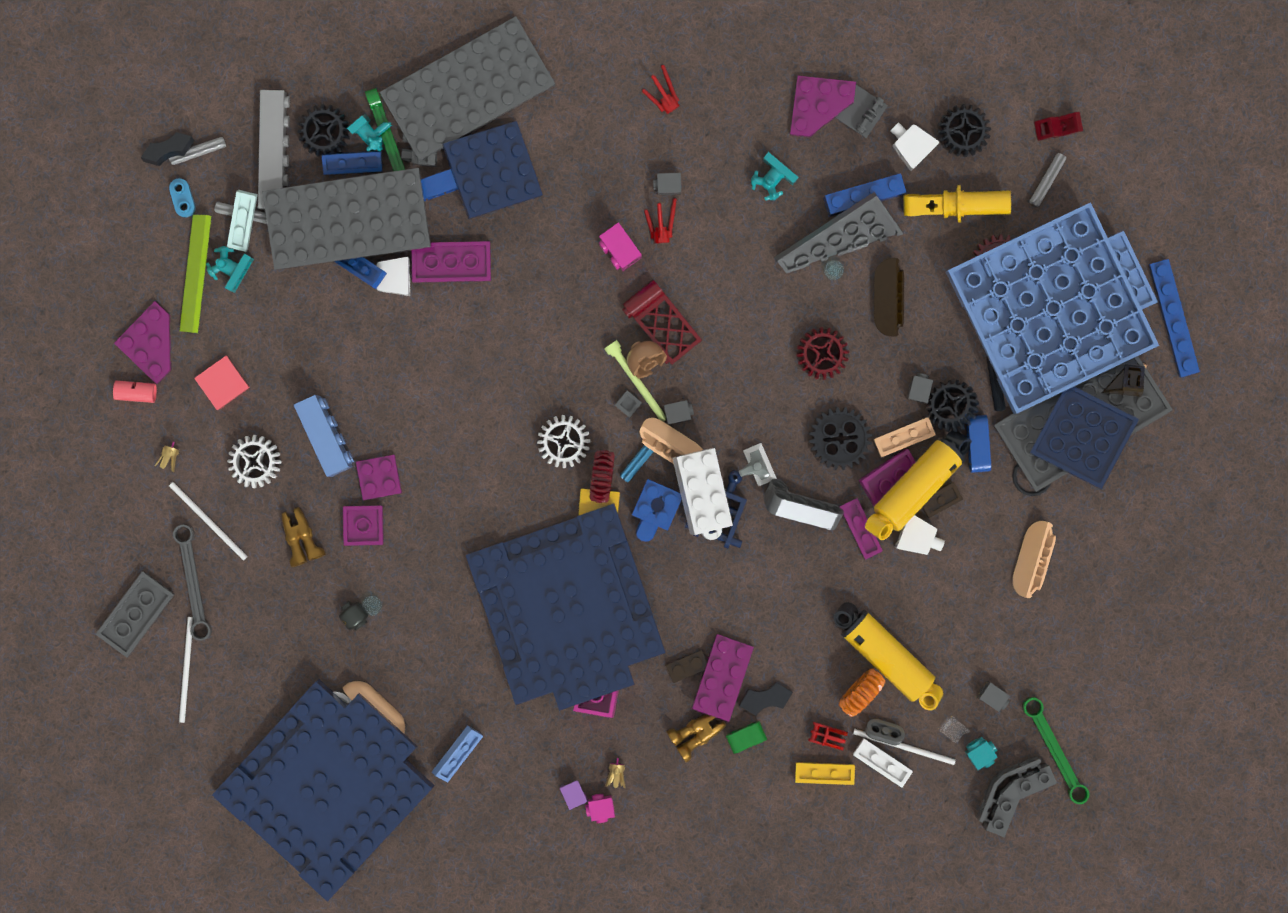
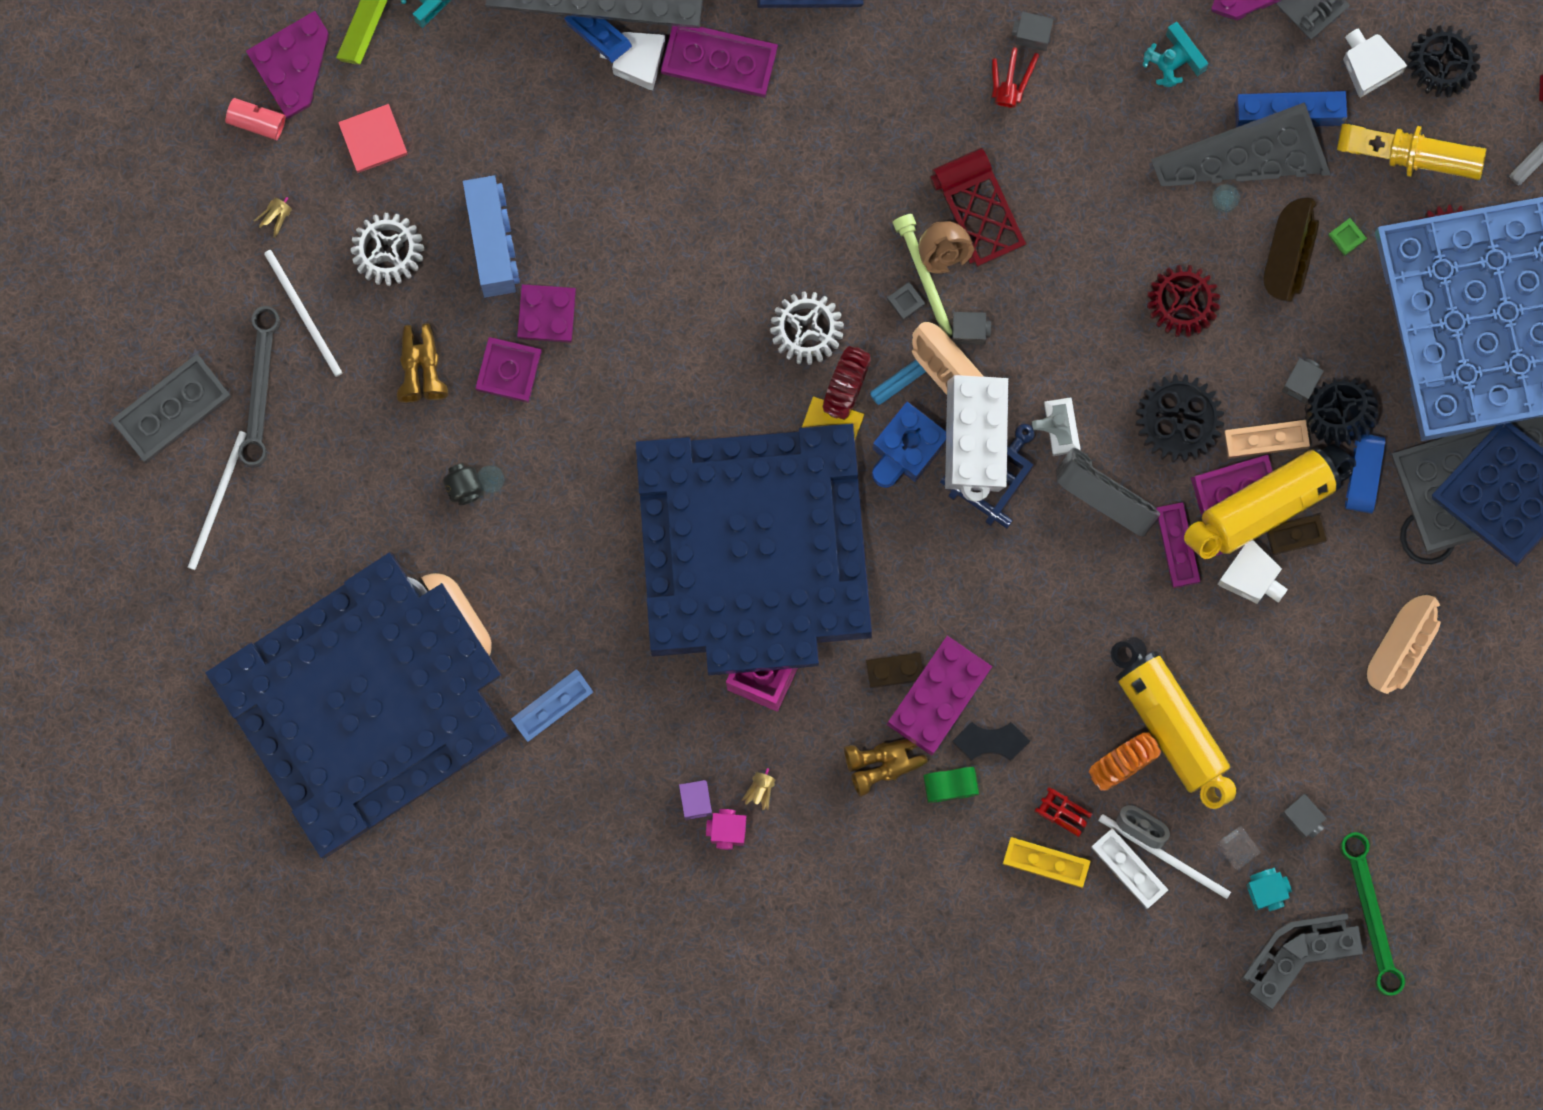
camera: 15 degrees right, 10 degrees down
dark pink brick [599,222,642,272] -> none
black axle [986,356,1006,412] -> none
none -> bright green tile [1328,218,1367,256]

